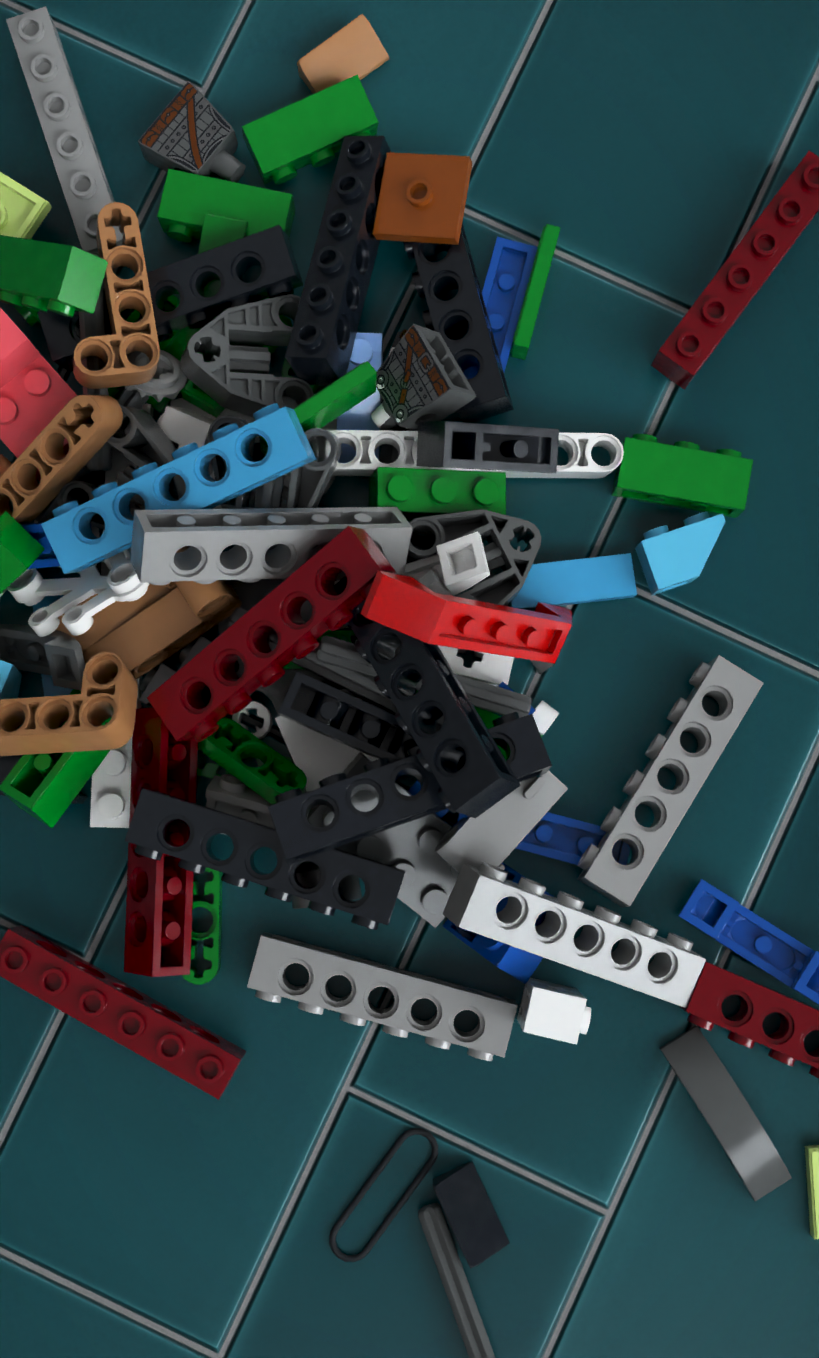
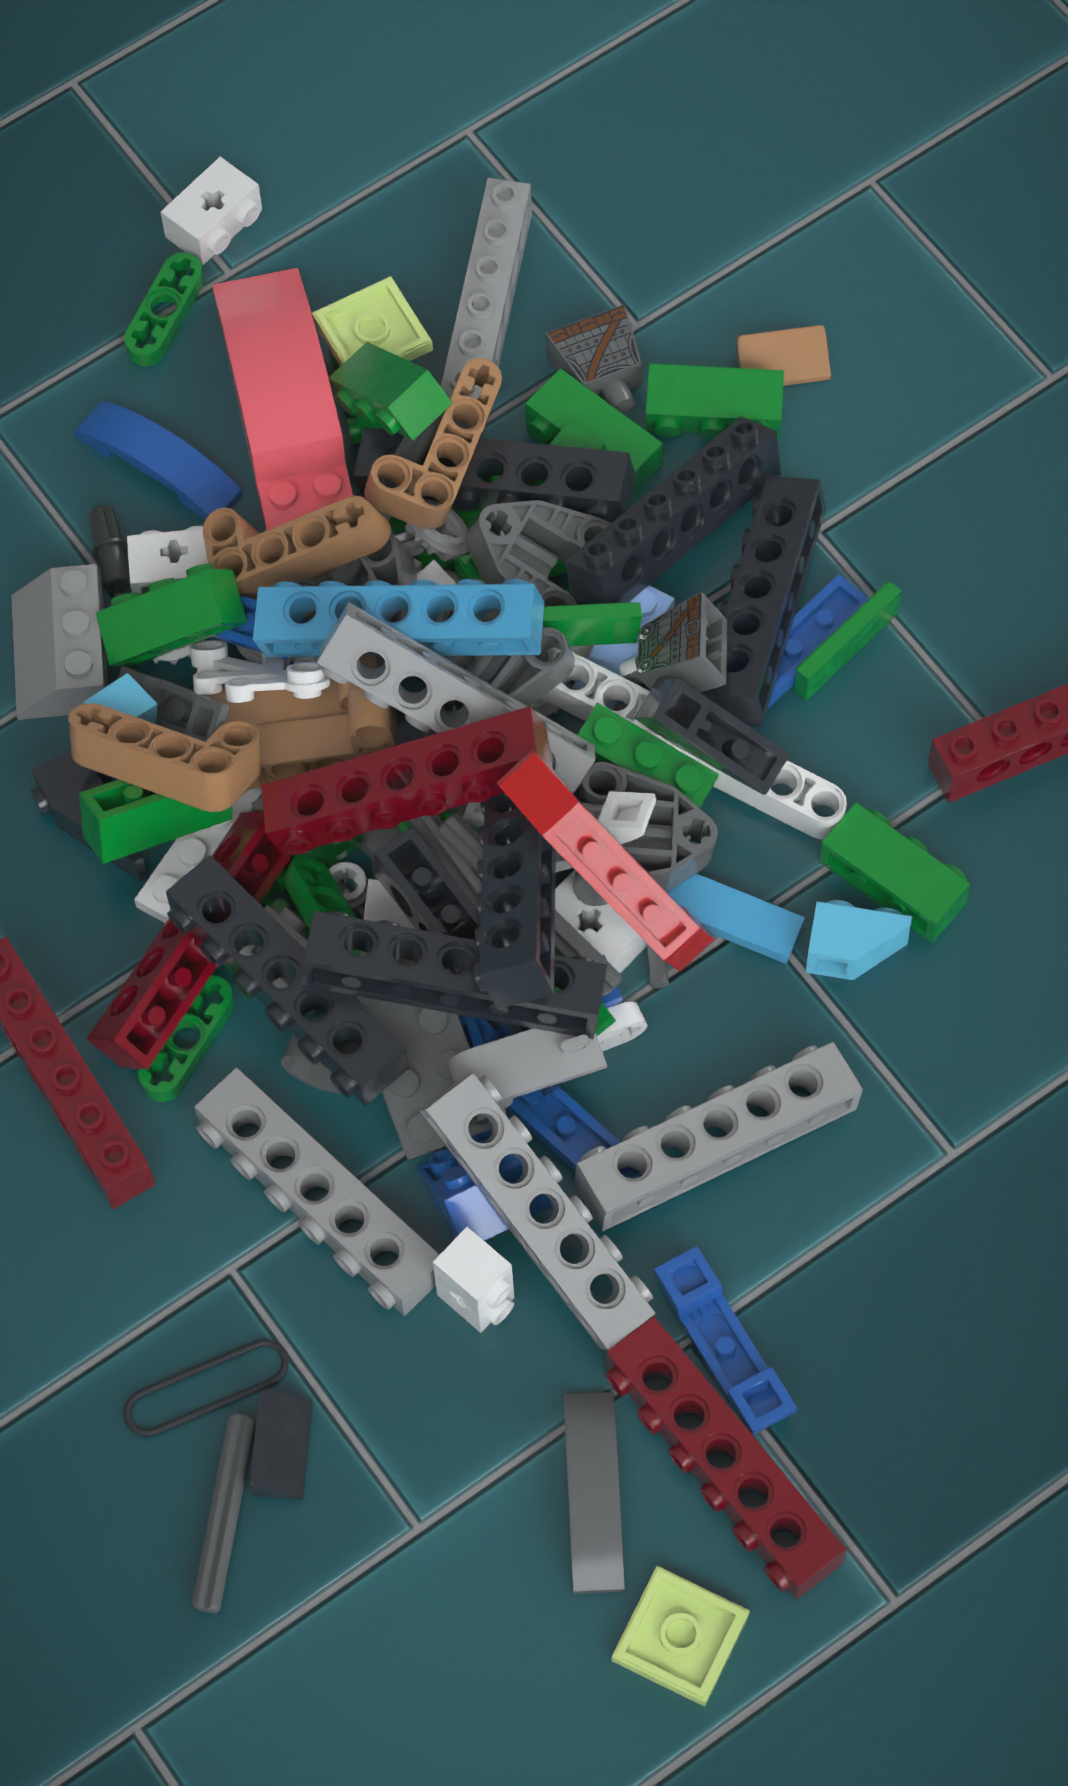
camera: 30 degrees right, 20 degrees down
dark orange plate [372,152,473,245] -> none

